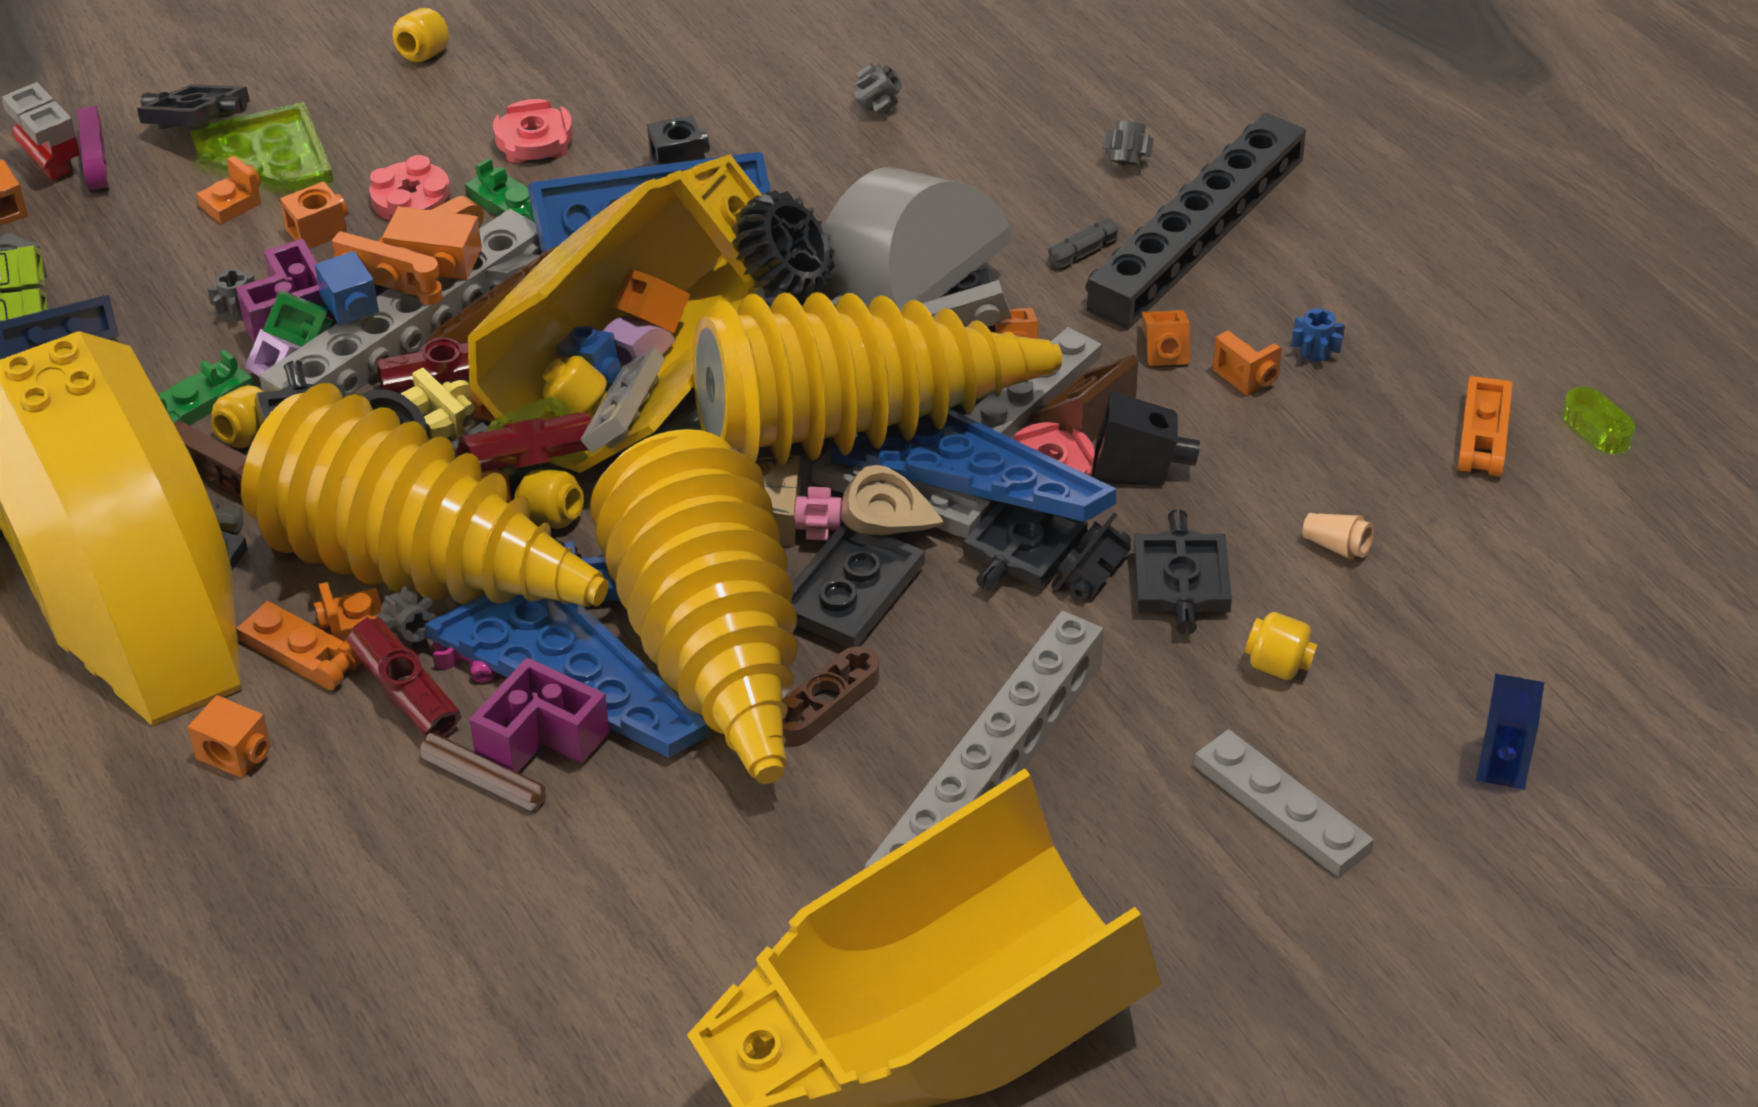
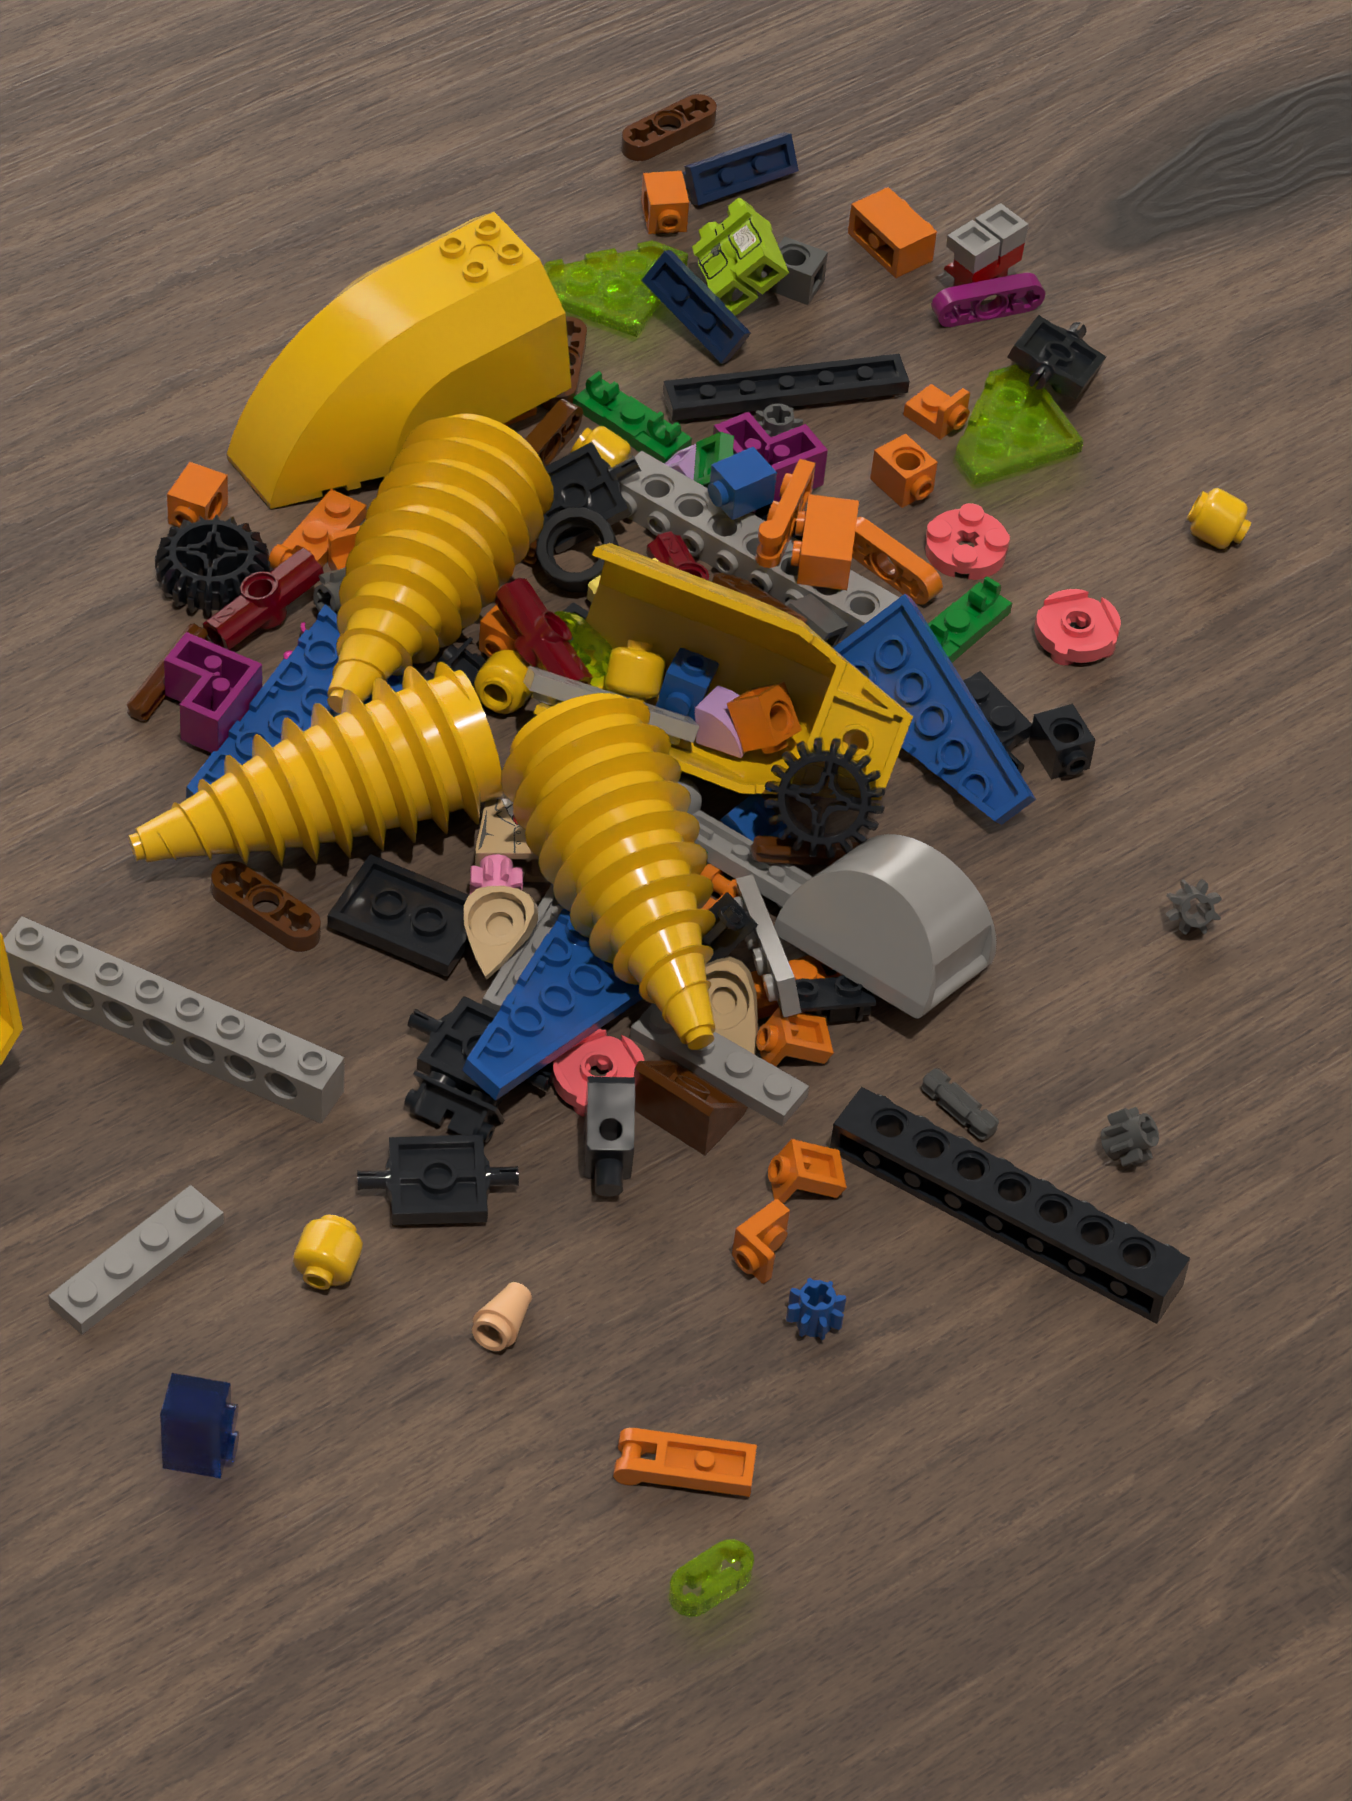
camera: 80 degrees right, 5 degrees up
none -> black gear [155,514,270,617]
none -> black plate [663,353,910,421]

